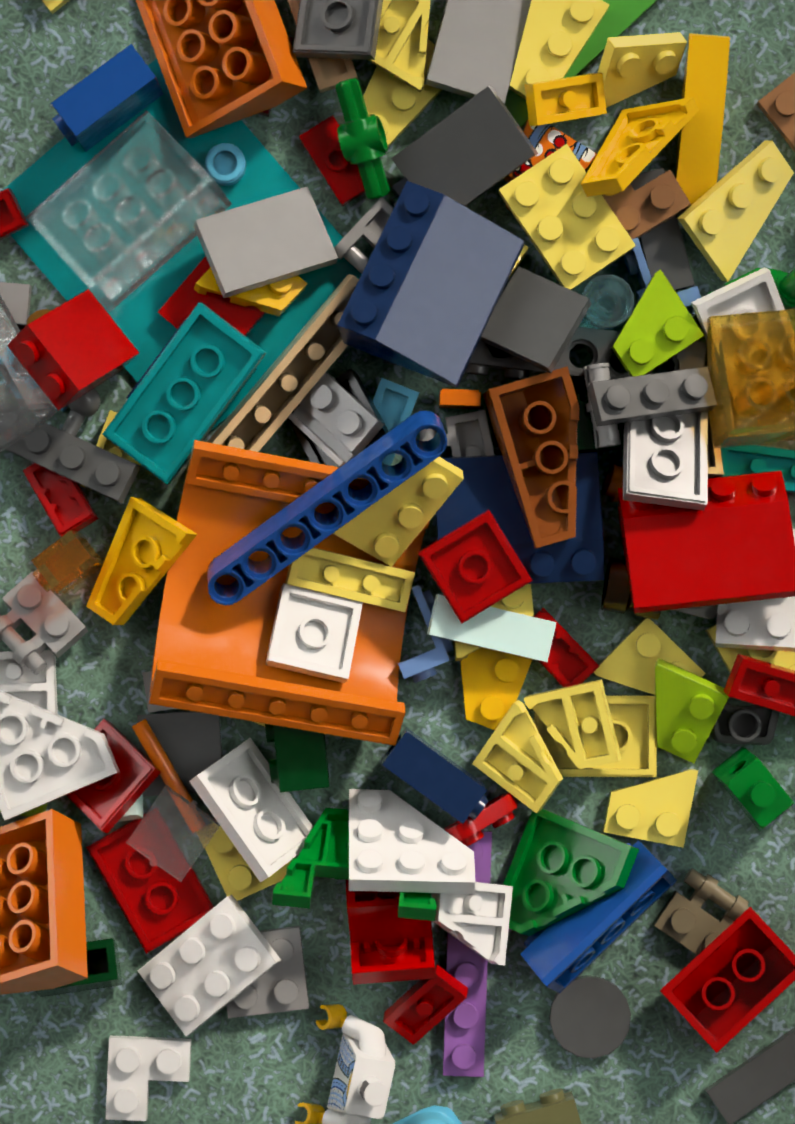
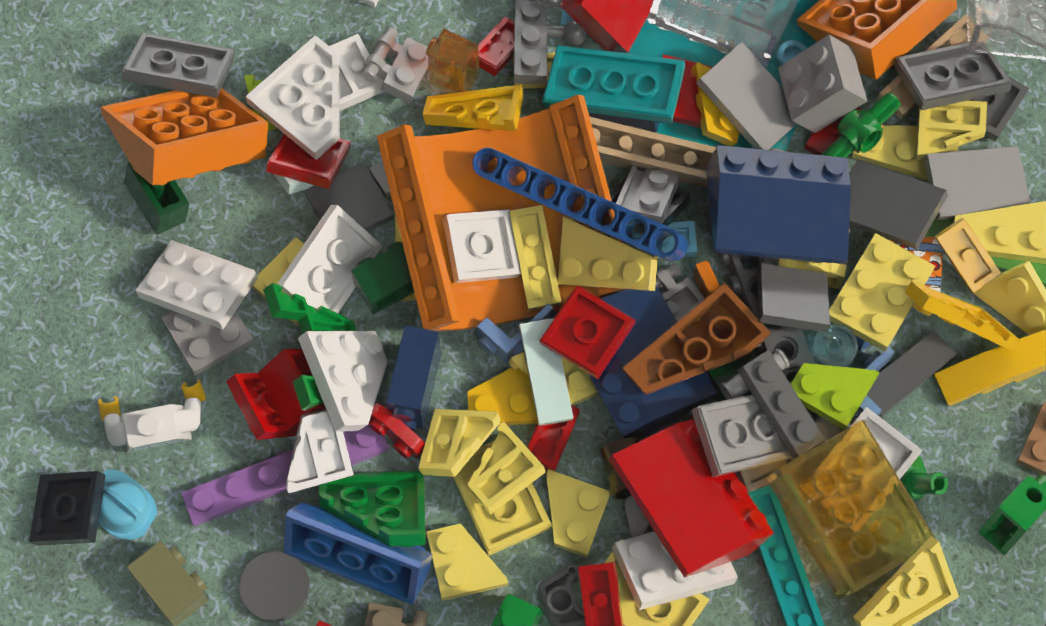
camera: 65 degrees right, 20 degrees down
red tile [86,806,215,954] -> none
white plate [105,1035,192,1121] -> none
clear piece [126,785,220,882] -> none
orange bar [132,718,207,832] -> none
red plate [383,964,468,1045] -> none
medium nougat plate [602,170,691,239] -> none
lime wing [655,658,729,764] -> none
light yellow wing [677,140,794,282] -> none
none -> light grey brick [778,35,867,133]

